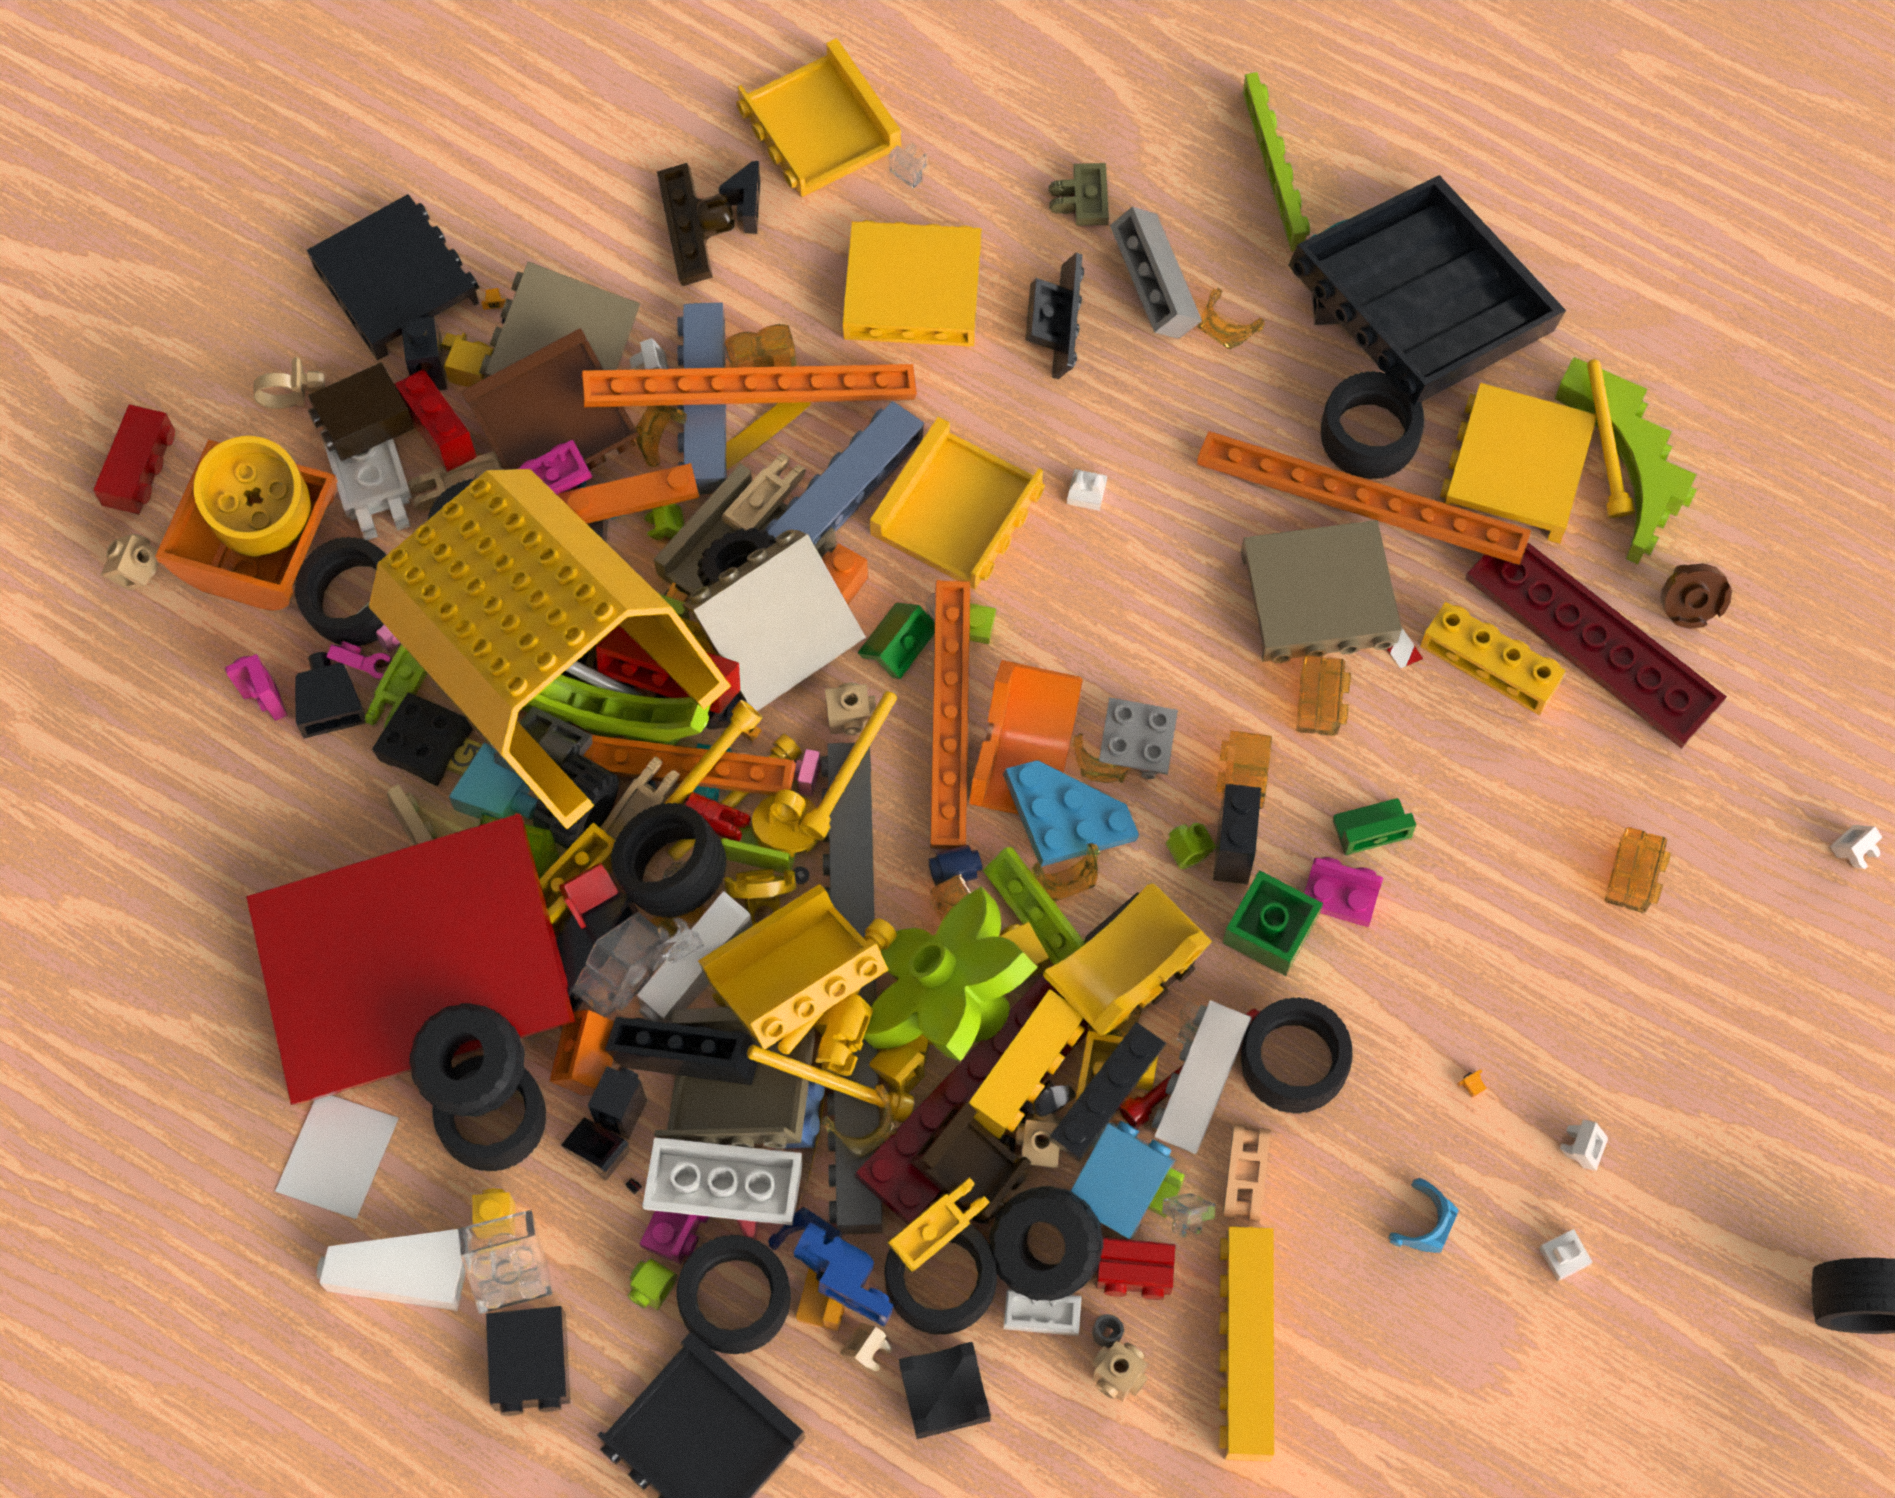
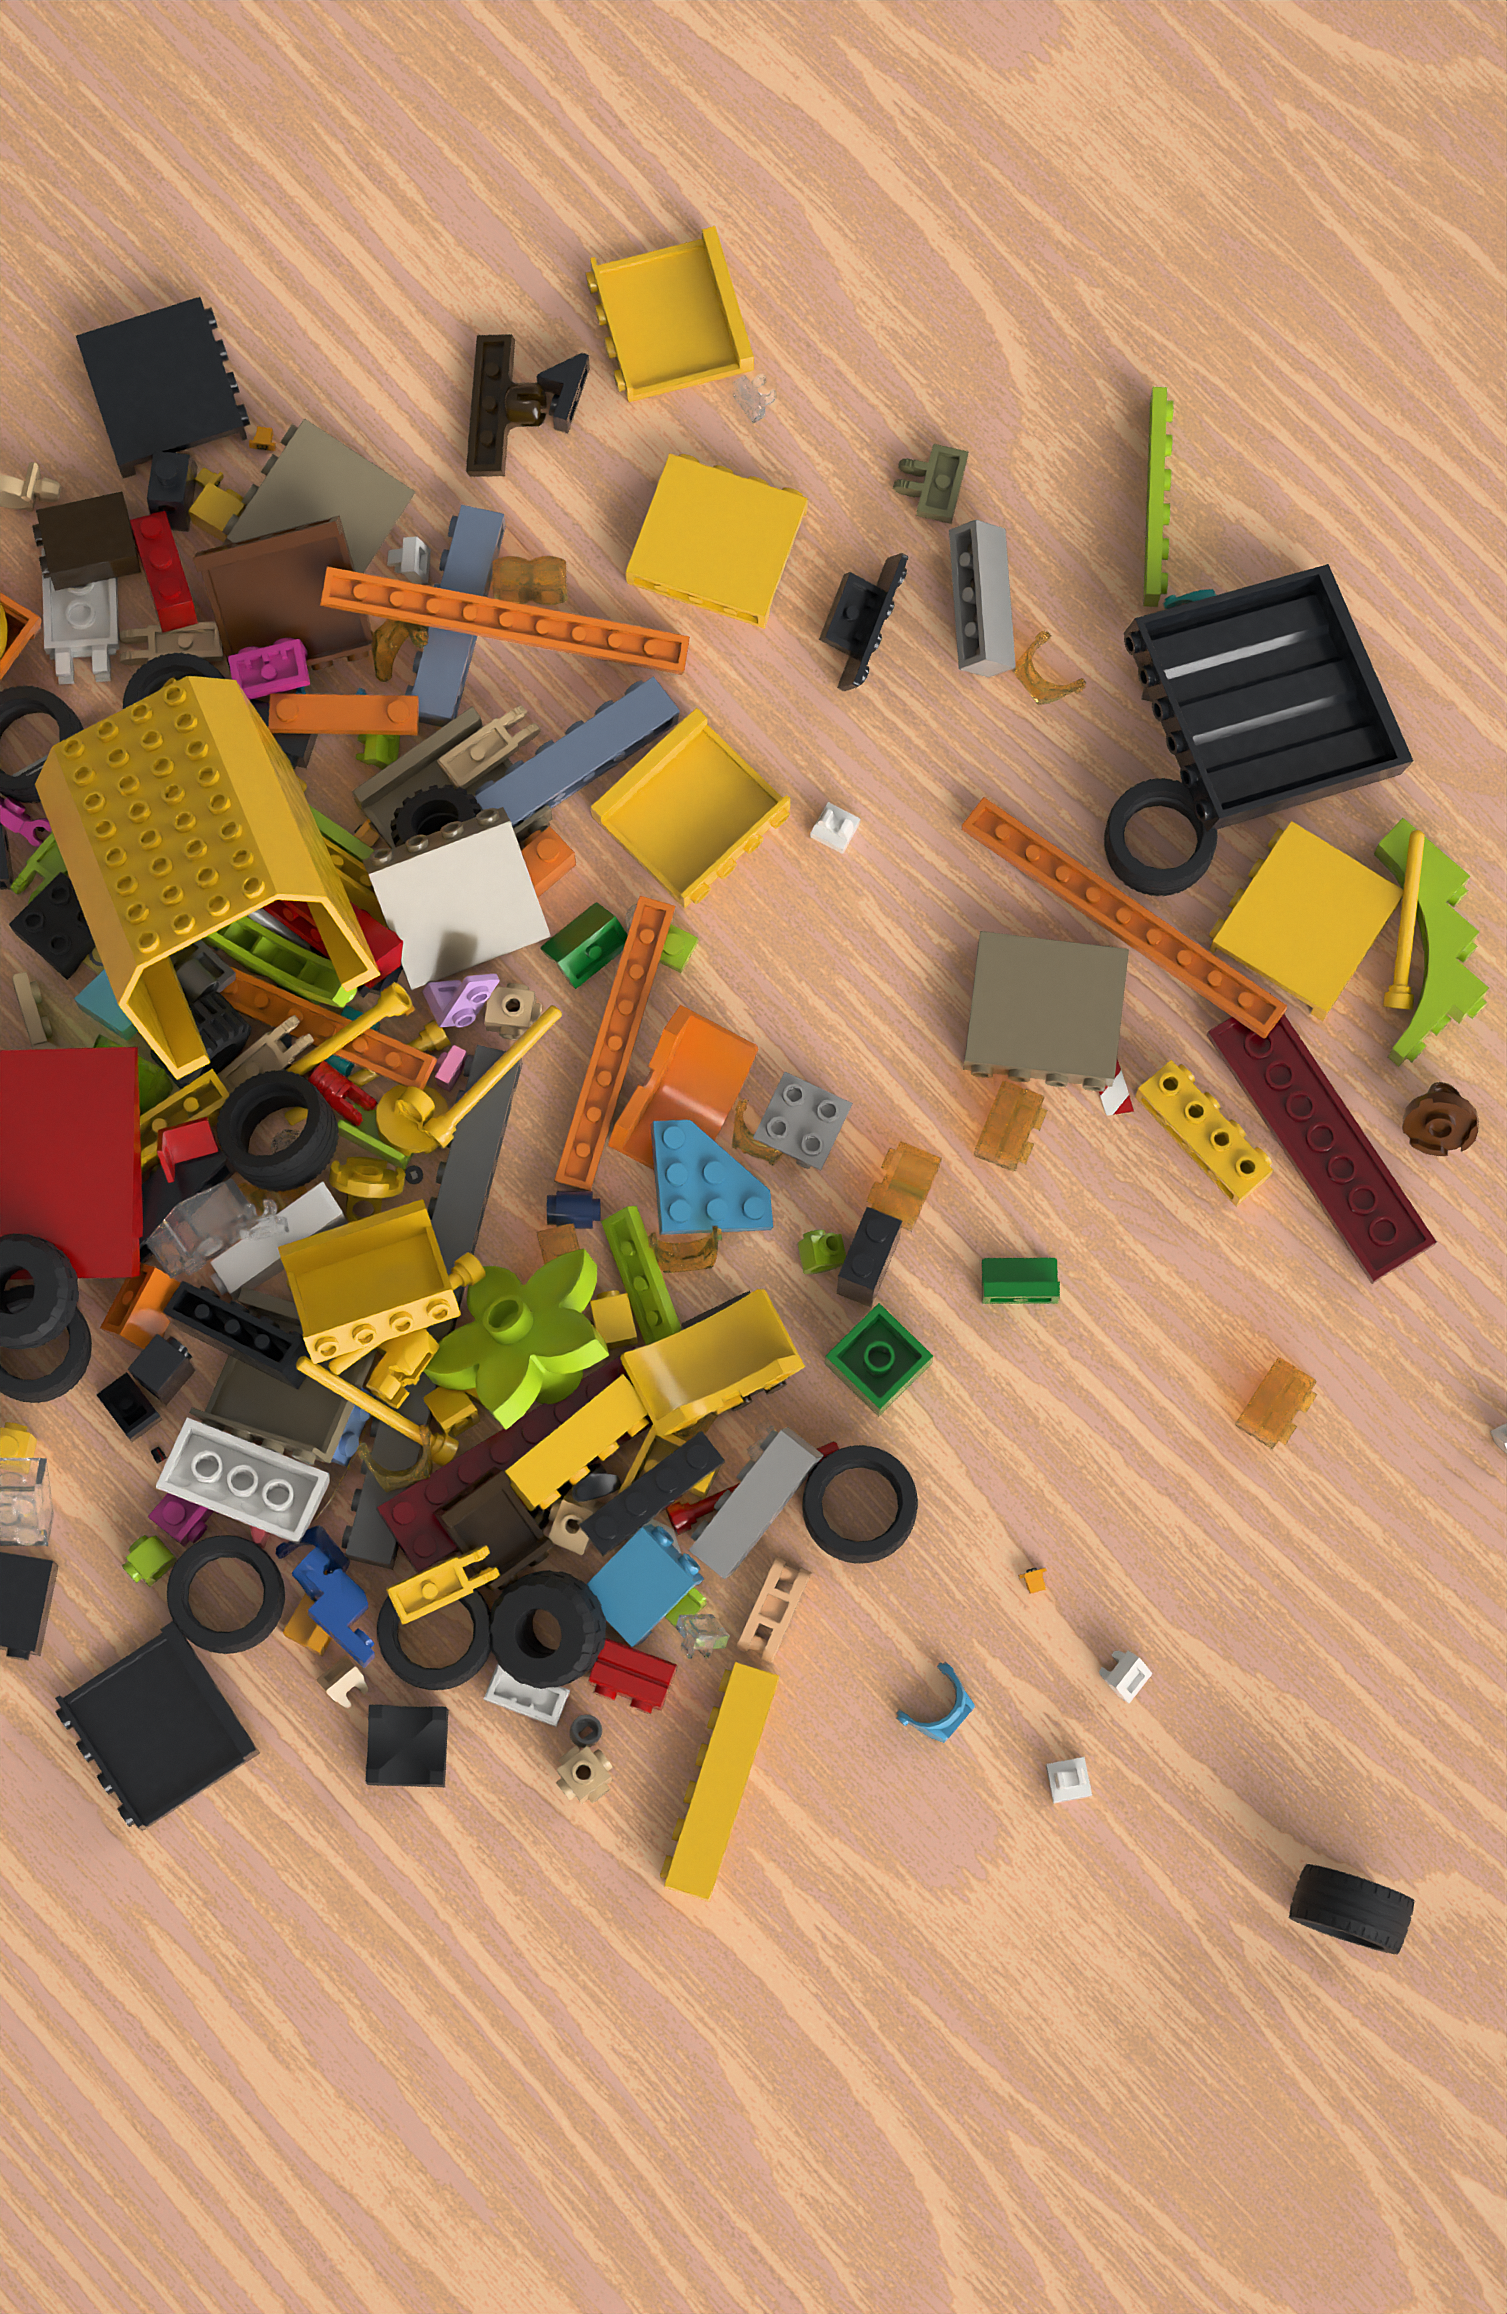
camera: 15 degrees right, 10 degrees up
yellow sticker [726,402,812,470] -> none
dark pink bracket [1304,857,1383,928] -> none
none -> lavender bracket [422,974,499,1028]

